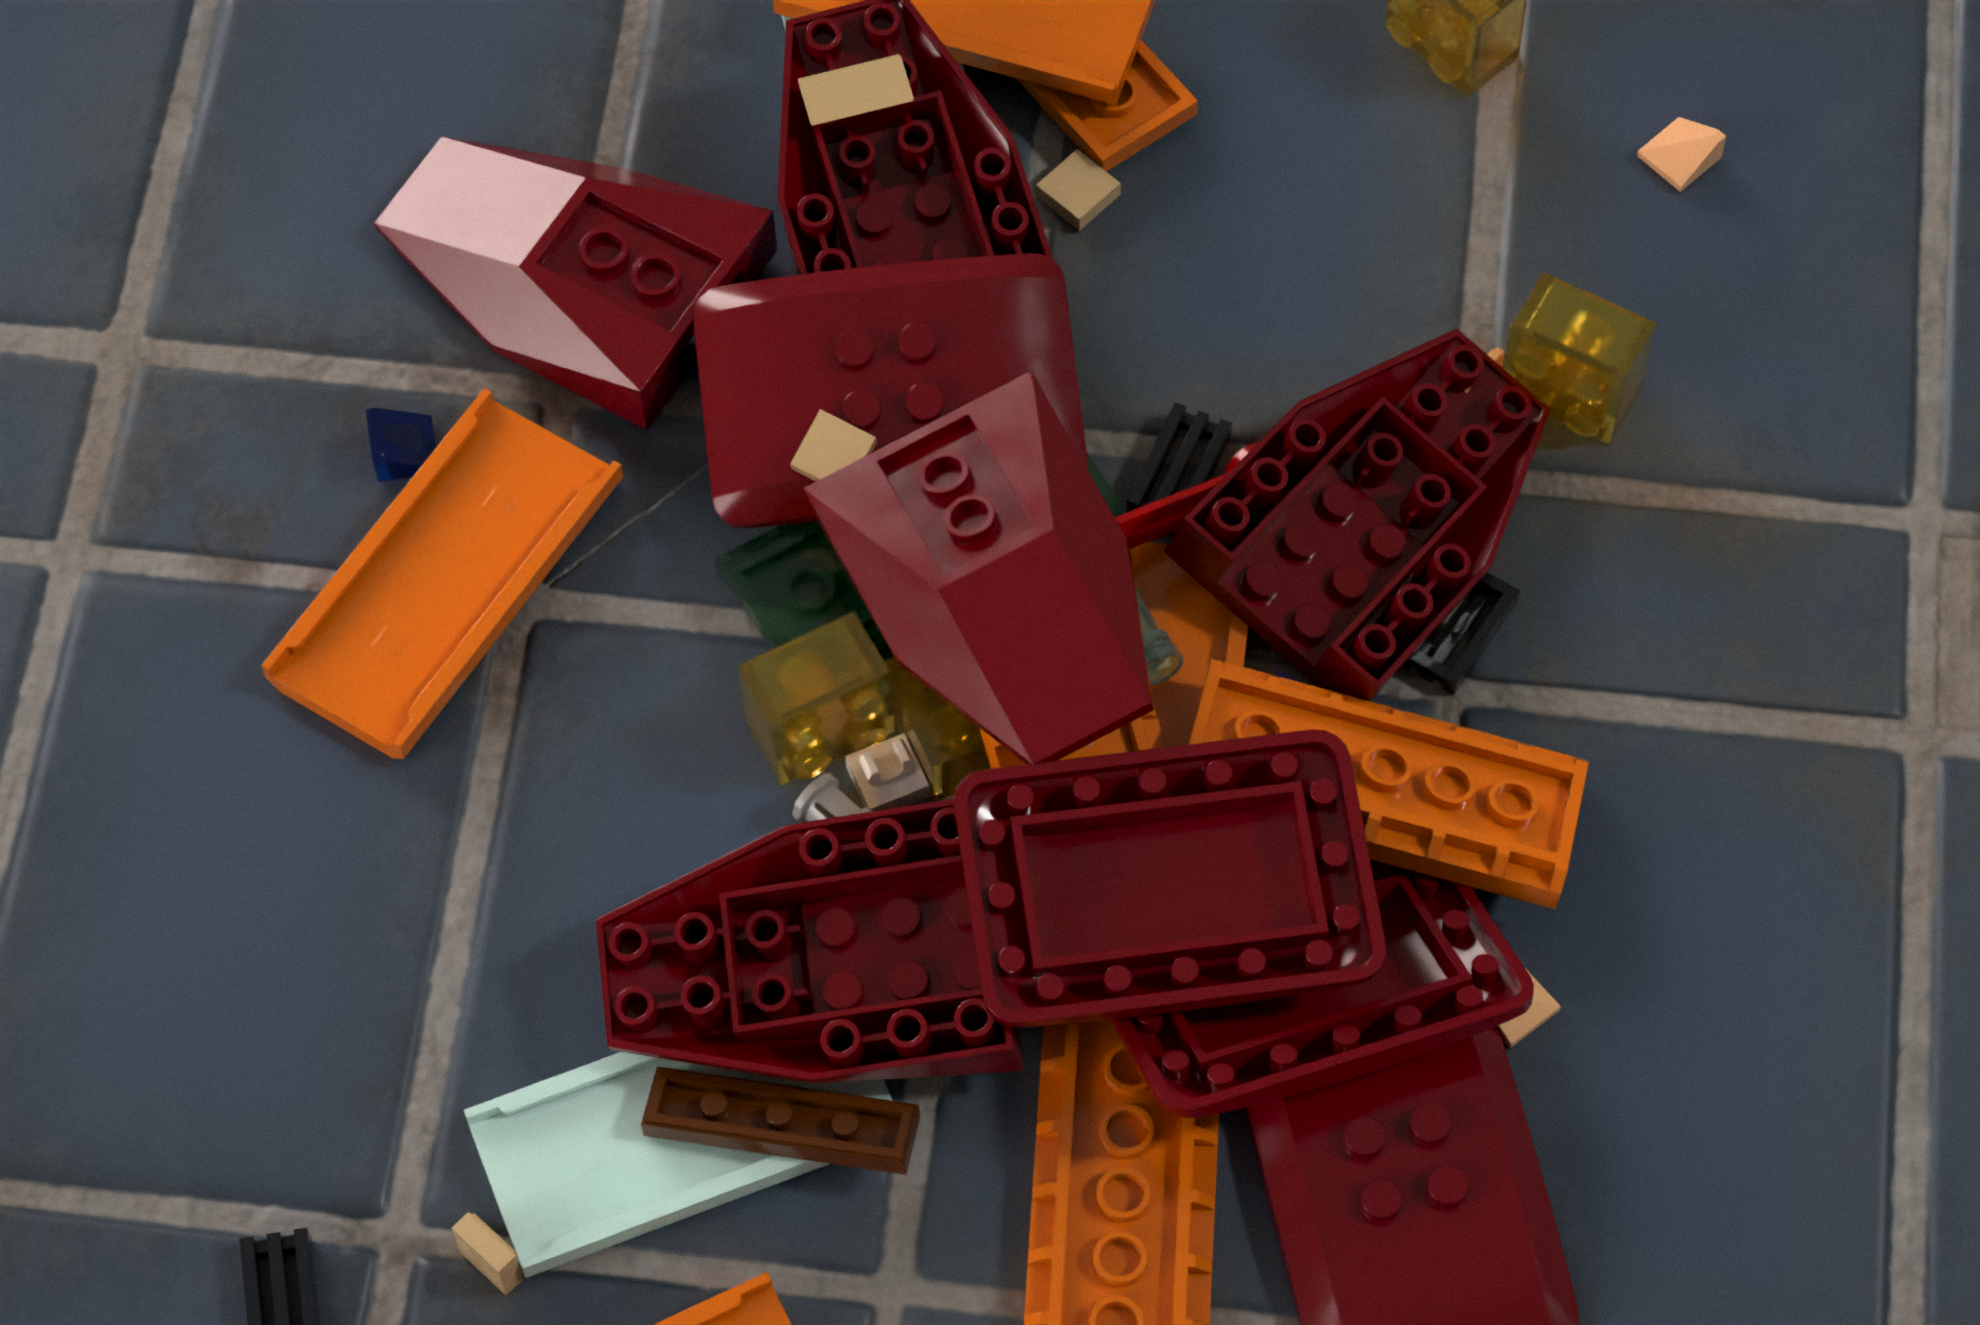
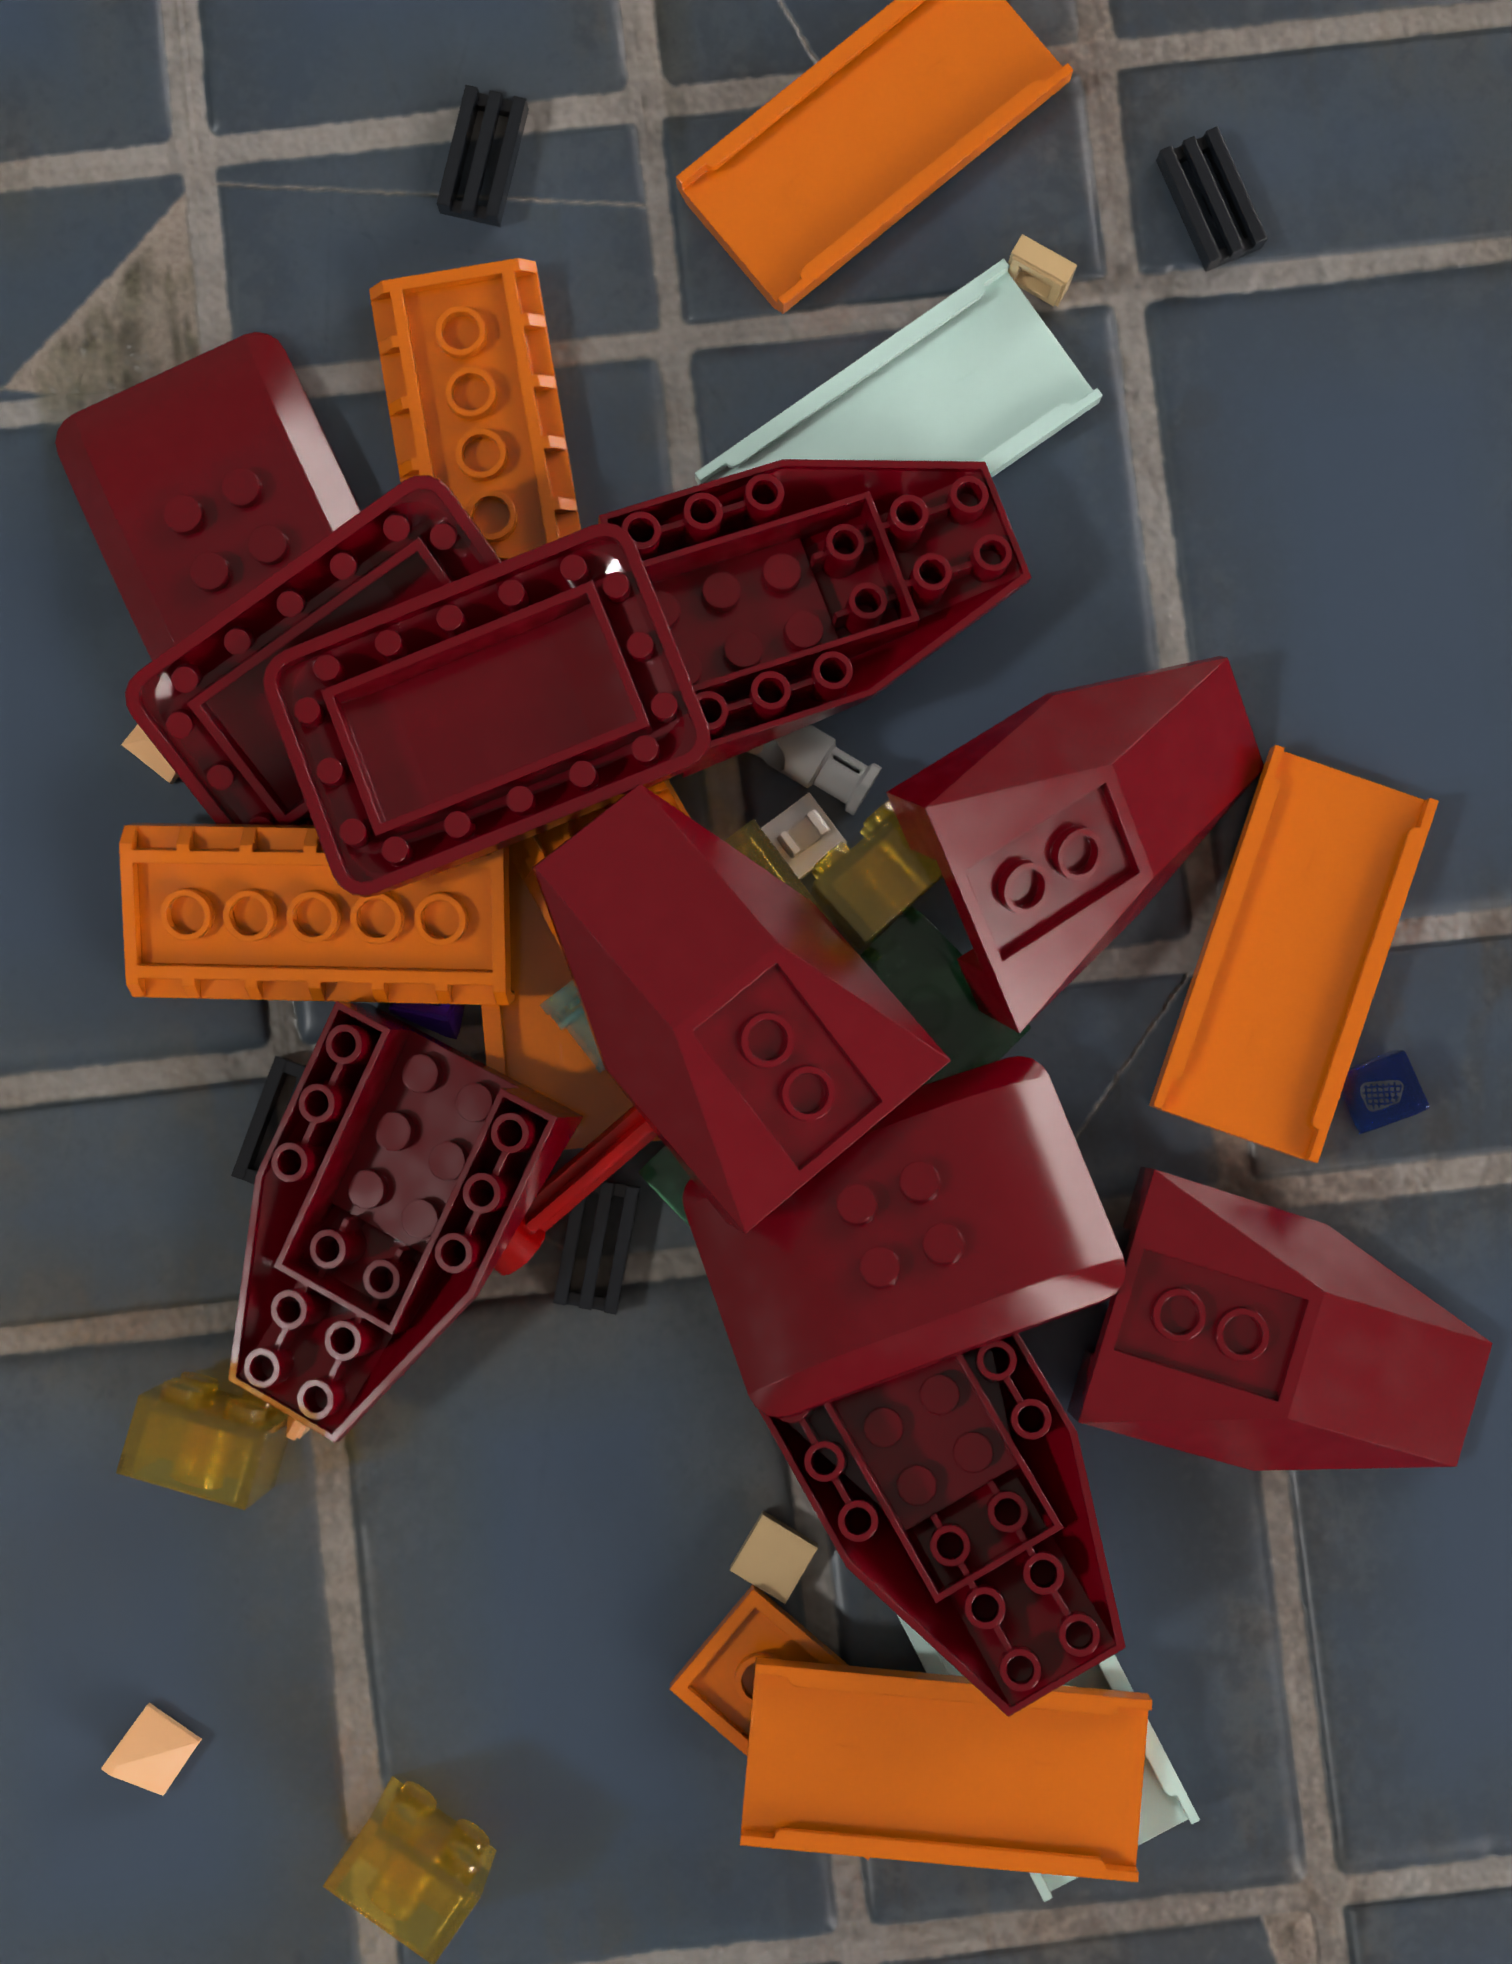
camera: 165 degrees right, 25 degrees up
reddish brown tile [641,1066,920,1175] -> none
tan tile [790,409,877,482] -> none
tan sticker [798,54,914,126] -> none
none -> dark red wedge [886,656,1264,1033]

